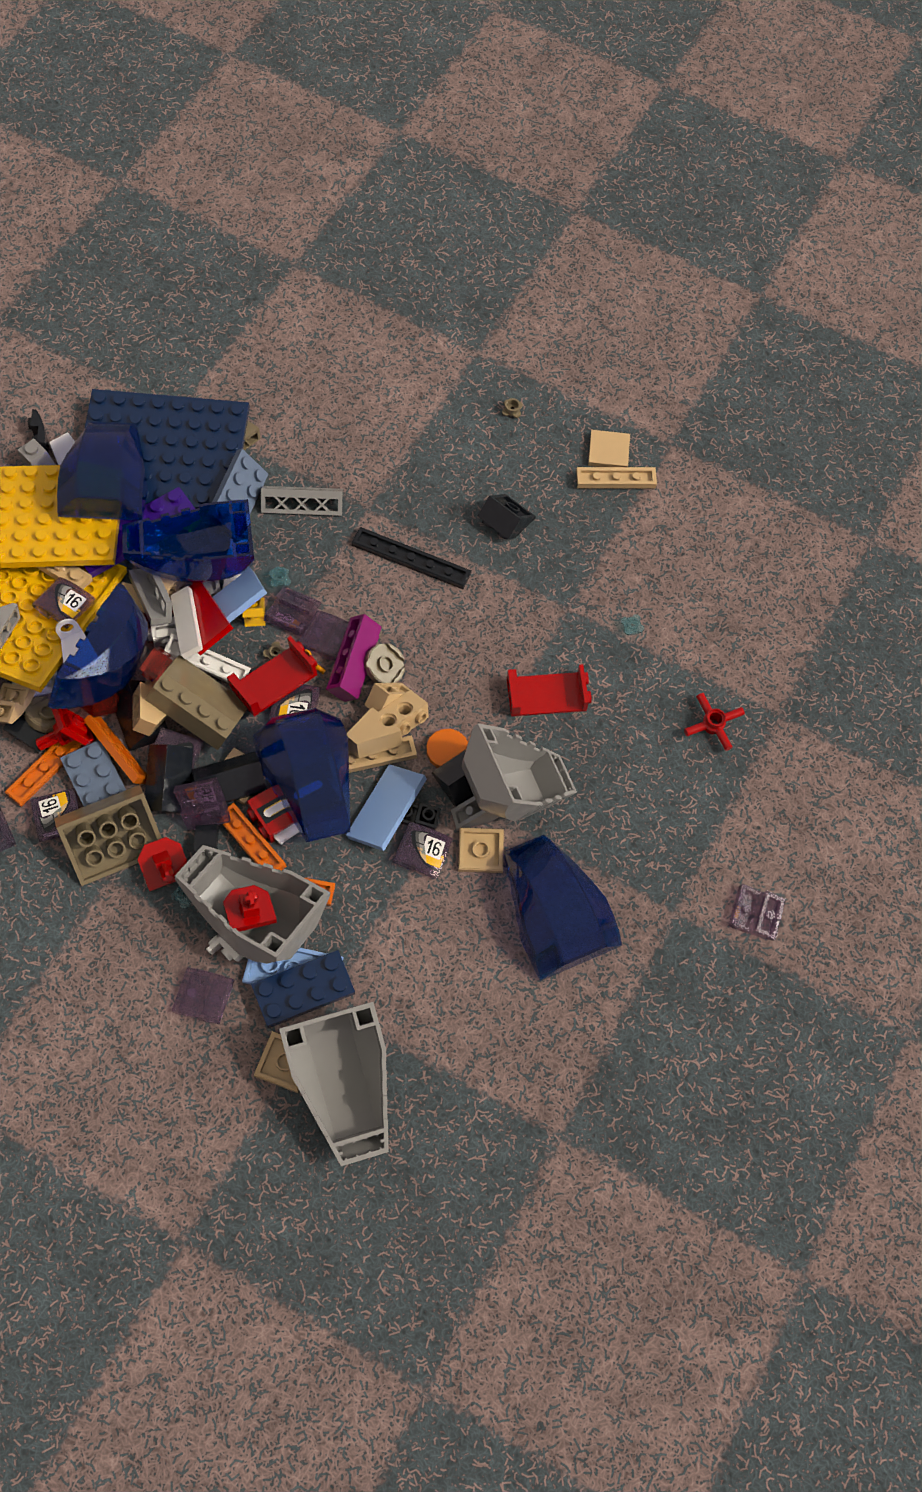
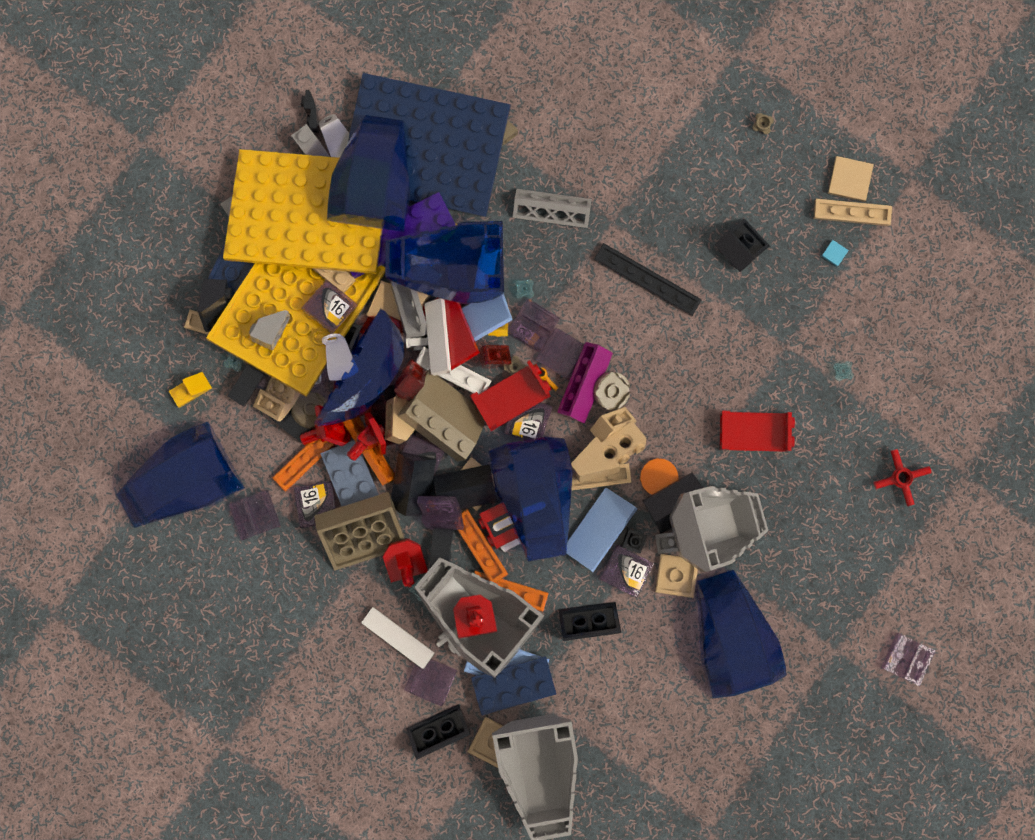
camera: 15 degrees right, 20 degrees up
sand blue plate [206,449,268,539] -> none
none -> red piece [346,412,386,461]
none -> white tile [362,607,435,669]
none -> black slope [406,704,471,760]
none -> clear red slope [479,345,512,369]
none -> black slope [558,602,621,641]
none -> medium azure tile [821,240,849,267]

